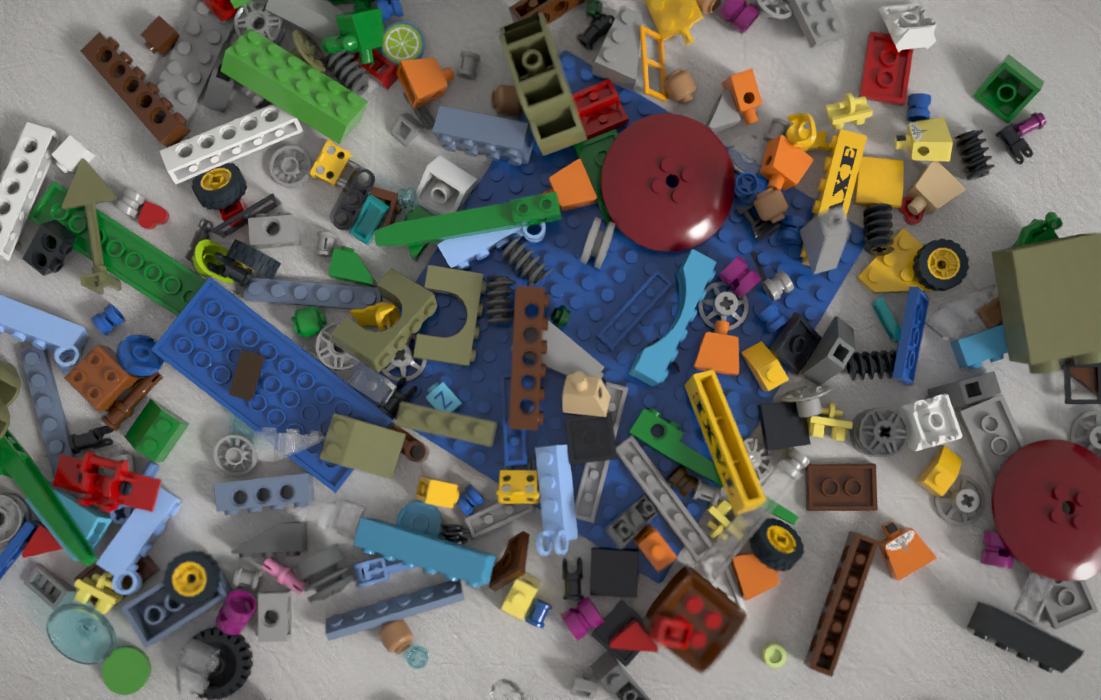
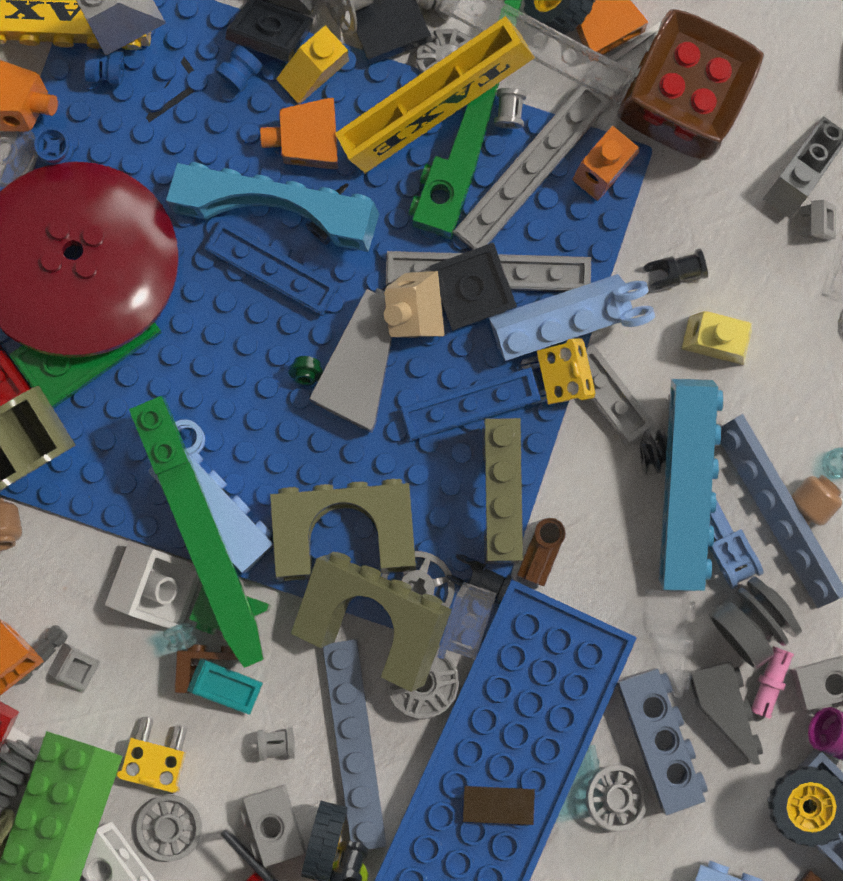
camera: 105 degrees left, 0 degrees up
light grey bush [233,566,263,592] -> none
clear slope [252,427,326,462] -> none
green head [291,306,327,338] -> none
olive slope [319,413,406,479] -> none
green slope [328,246,377,288] -> none
black beam [330,167,375,230] -> none
yellow hair [350,302,401,331] -> none
dark azure tile [396,501,443,538] -> none
yellow slope [415,476,459,508] -> none
medium azure brick [425,382,463,413] -> none
sand blue brick [432,105,535,166] -> none
blue wheel [456,483,485,516] -> none
dark grey piece [485,275,516,324] -> none
reddish brown tile [489,531,530,592] -> none
dark grey piece [501,236,552,287] -> none
reddish brown brick [509,286,550,430] -> none
blue bush [525,598,552,628] -> none
orange torso [541,159,597,211] -> none
magenta wheel [561,596,605,641] -> none
light grey wheel [580,217,616,270] -> none
black tile [590,547,638,598] -> none
black tile [591,599,651,667] -> none
dark grey slope [604,495,659,549] -> none
red slope [609,618,658,653] -> none
red slope [649,614,693,649] -> none
dark brown wheel [666,465,698,497] -> none
light grey wheel [698,281,748,331] -> none
light yellow hips [706,498,749,540] -> none
magenta wheel [718,255,762,299] -> none
black piece [734,192,781,242] -> none
medium nougat head [754,187,788,223] -> none
light grey wheel [761,270,794,302] -> none

